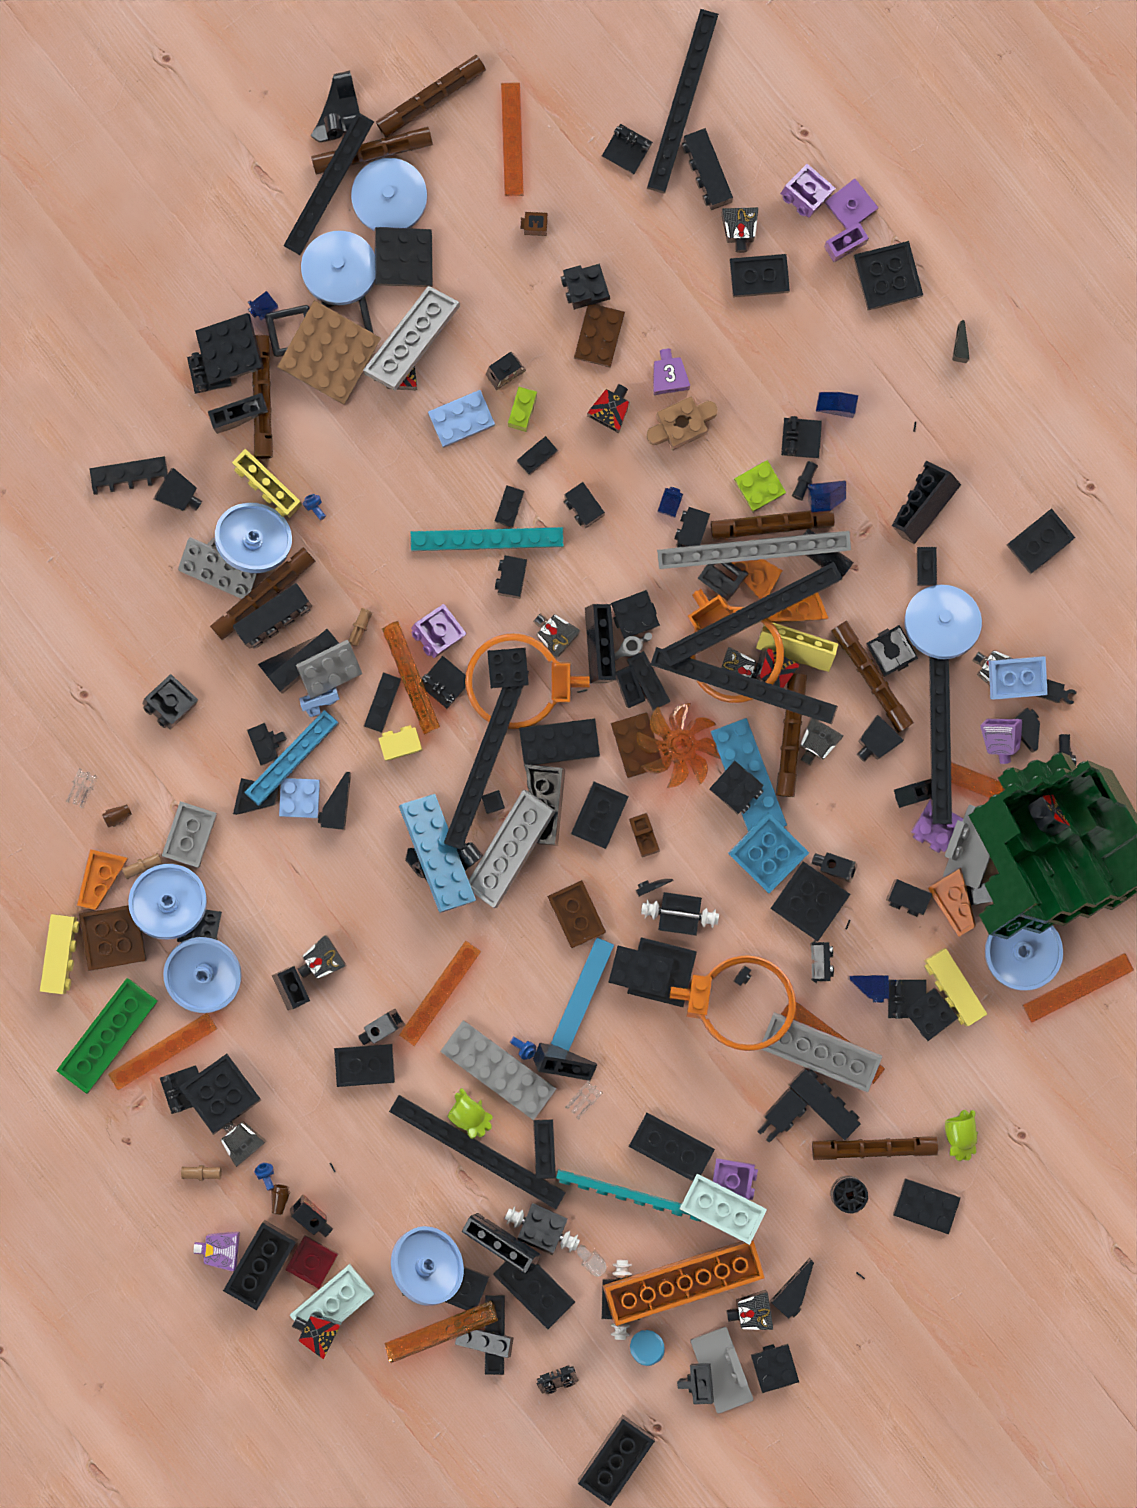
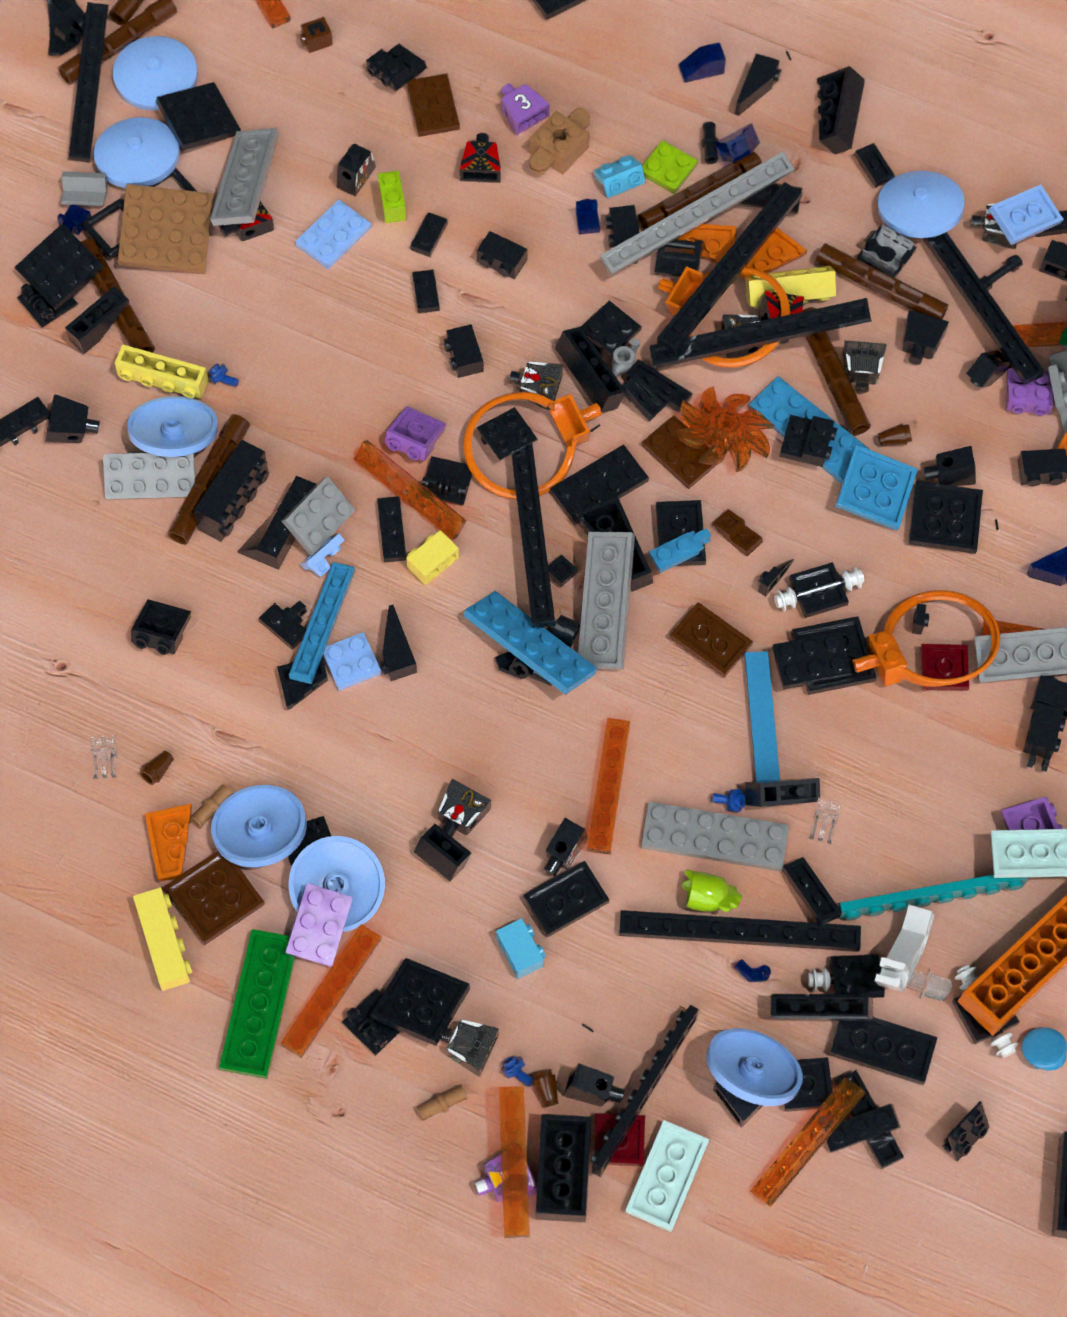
camera: 25 degrees left, 20 degrees down
light grey plate [162,801,217,868] -> none
torso [292,1313,342,1359] -> none
medium nougat axle [348,608,373,646] -> none
teal plate [410,527,564,551] -> none
black plate [628,1112,715,1181] -> none
black hinge [781,416,822,459] -> none
piece [810,940,834,984] -> none
medium lavender torso [980,719,1022,764] -> none
black plate [1007,508,1076,574] -> none
none -> light grey panel [61,171,108,206]
none -> plate [285,883,353,967]
none -> medium azure brick [496,918,546,979]
none -> clear orange plate [499,1086,530,1238]
none -> black plate [590,1005,699,1177]
none -> medium azure bracket [593,155,645,198]
none -> dark azure hinge [648,528,711,573]
none -> clear blue arm [734,959,771,982]
none -> black slope [735,53,782,116]
none -> white piece [875,905,935,992]
none -> reddish brown cone [878,423,912,446]
none -> dark red plate [920,644,970,691]
none -> black bar [980,255,1023,291]

